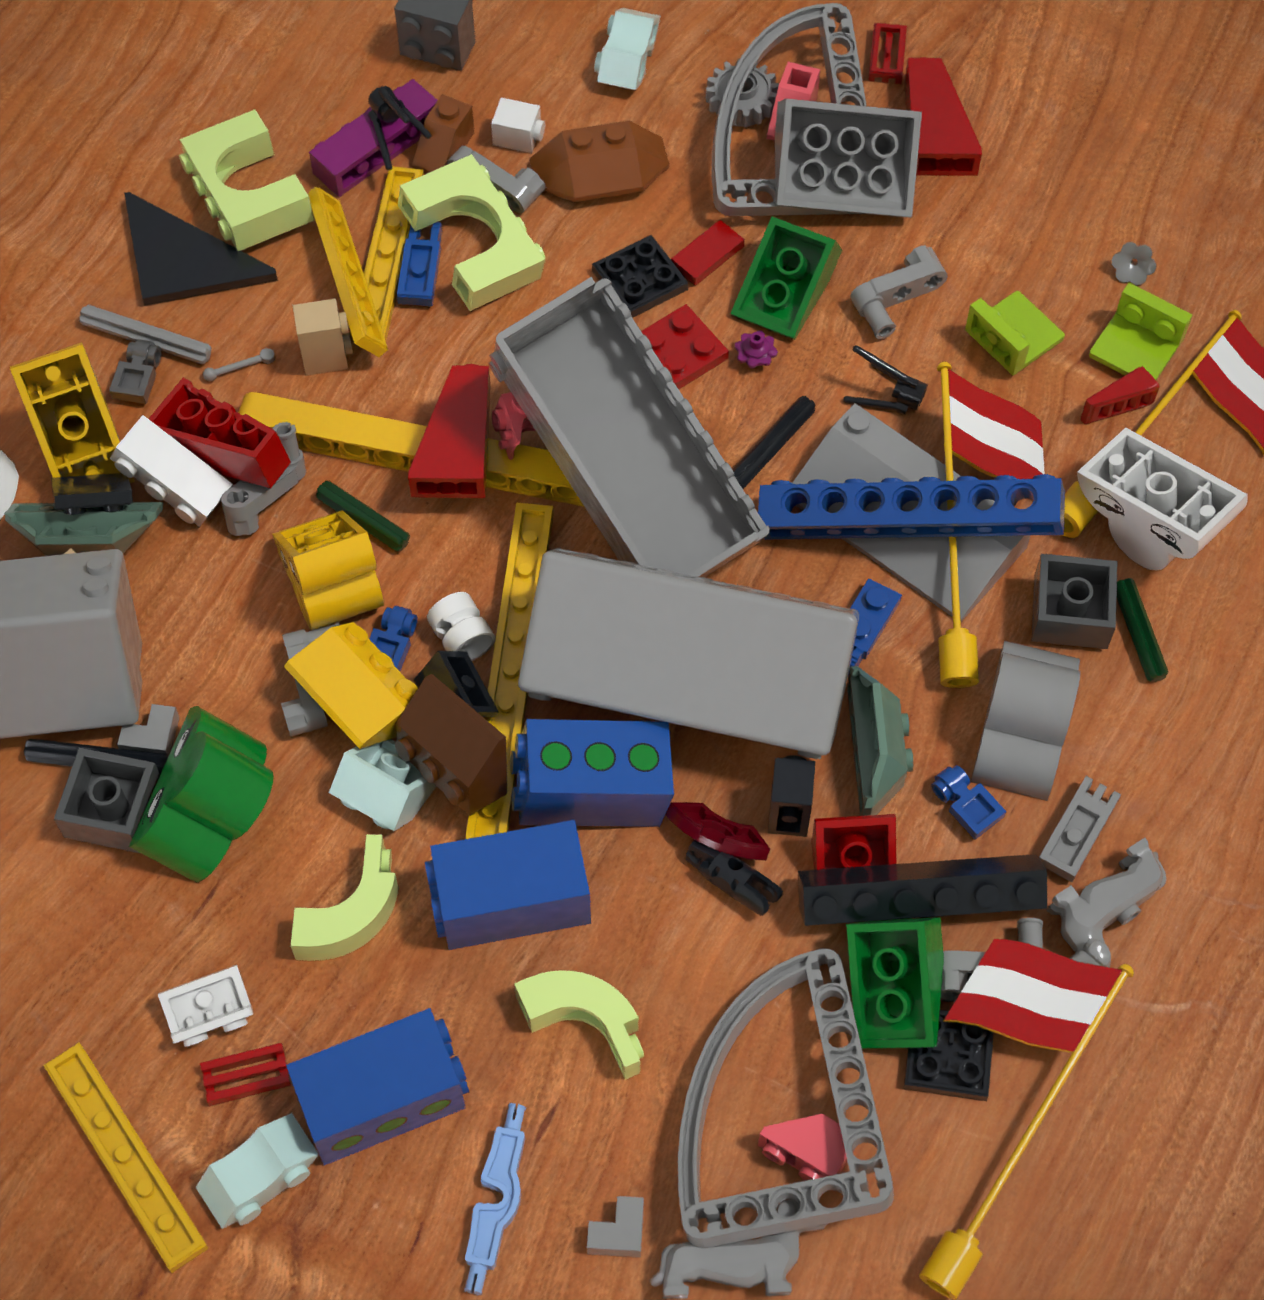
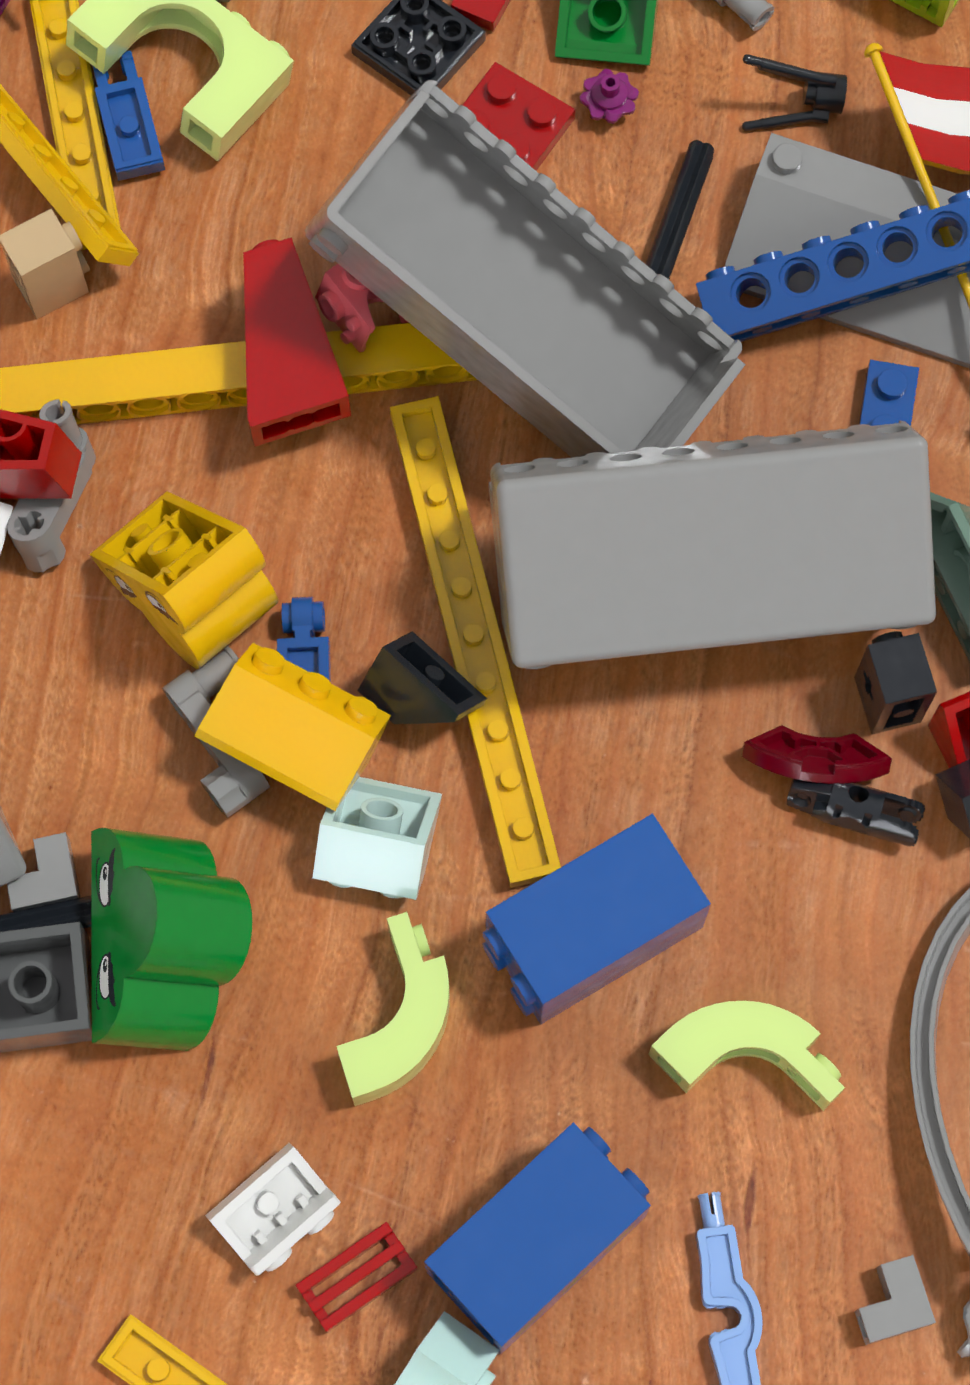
camera: 20 degrees left, 10 degrees up
dark green axle [316,480,410,552] -> none
reddish brown slope [395,674,507,816] -> none
white wheel [427,592,495,661] -> none
blue brick [510,719,674,827] -> none

